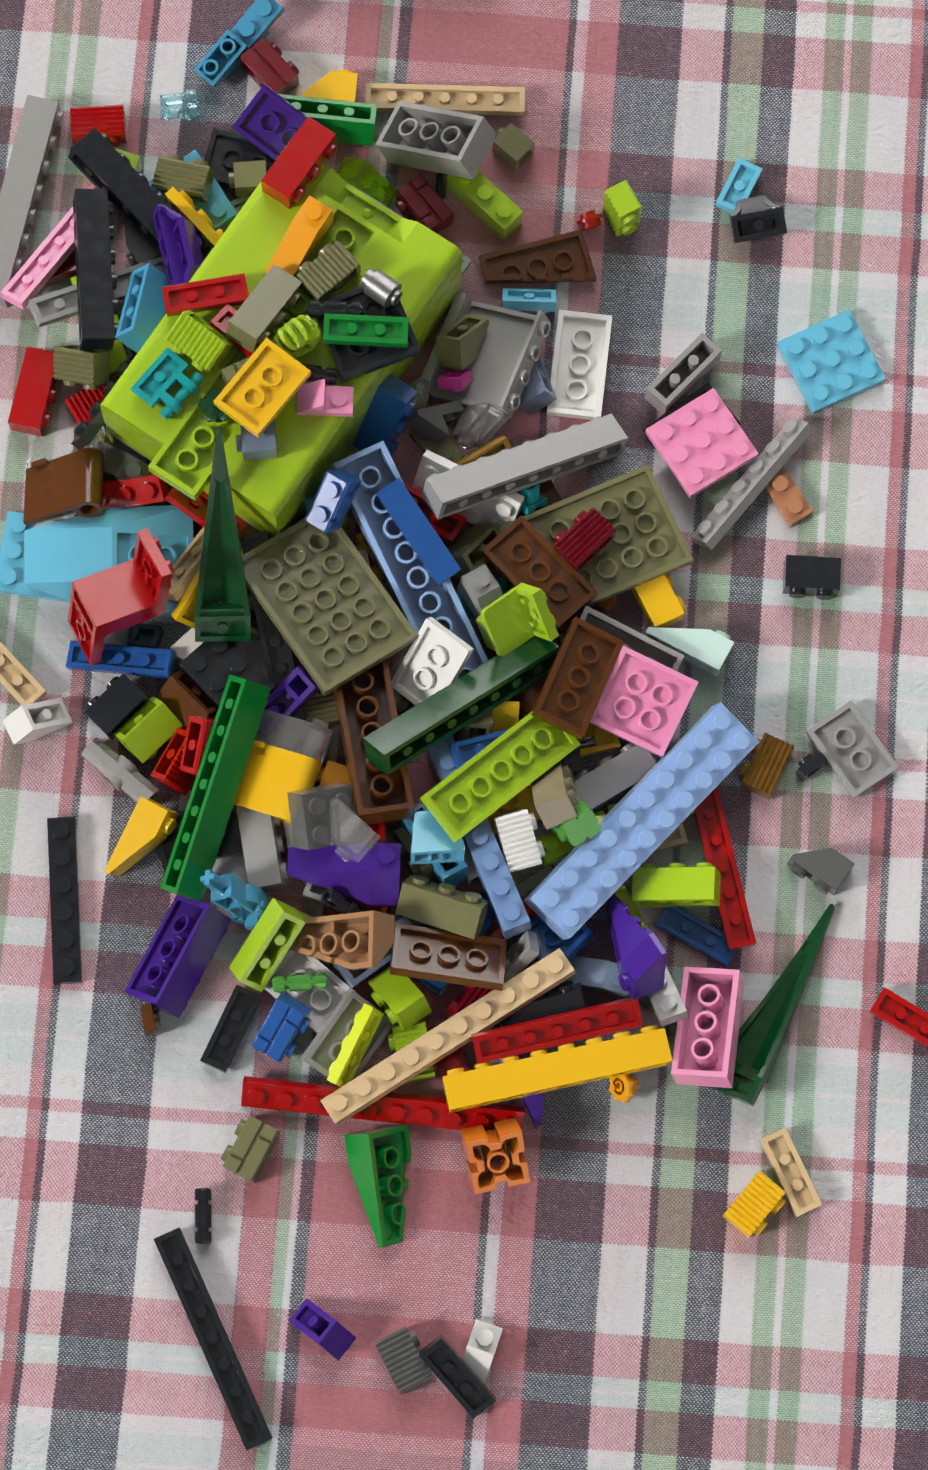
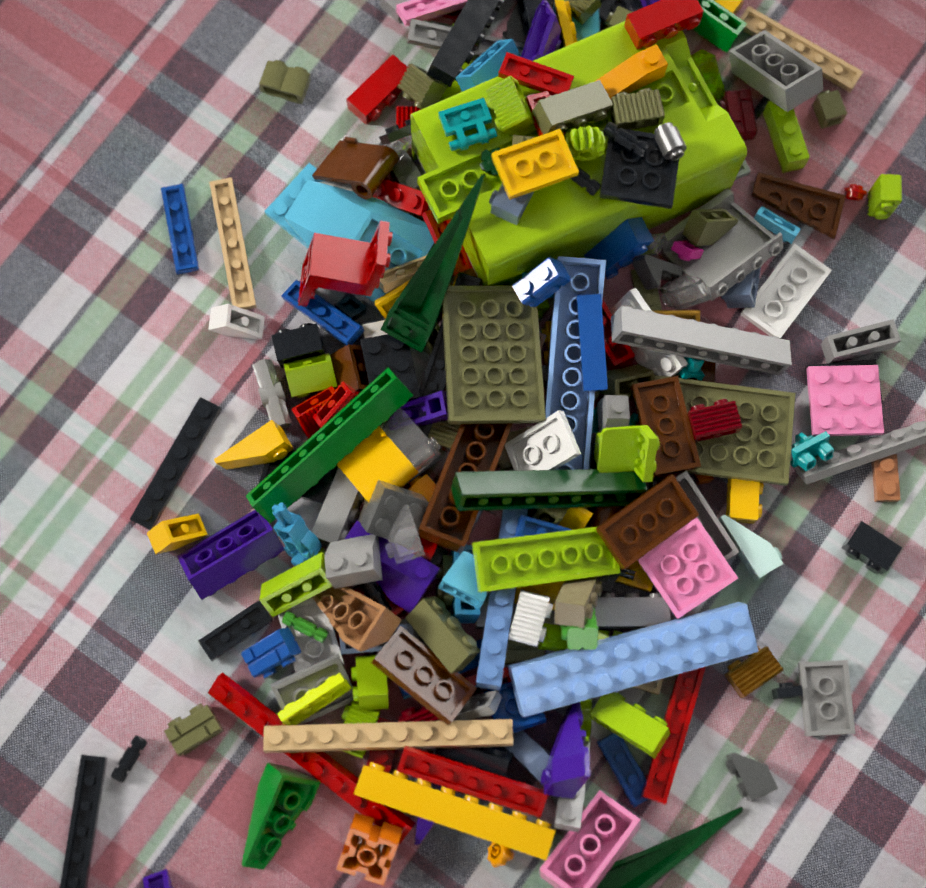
camera: 30 degrees right, 0 degrees up
reddish brown plate [140,1004,162,1037] -> none
bright pink slope [297,379,354,417] -> none
green plate [323,313,409,348] -> none
none -> yellow slope [147,513,208,554]
none -> light grey slope [325,534,382,589]
none -> teal hips [790,431,834,472]

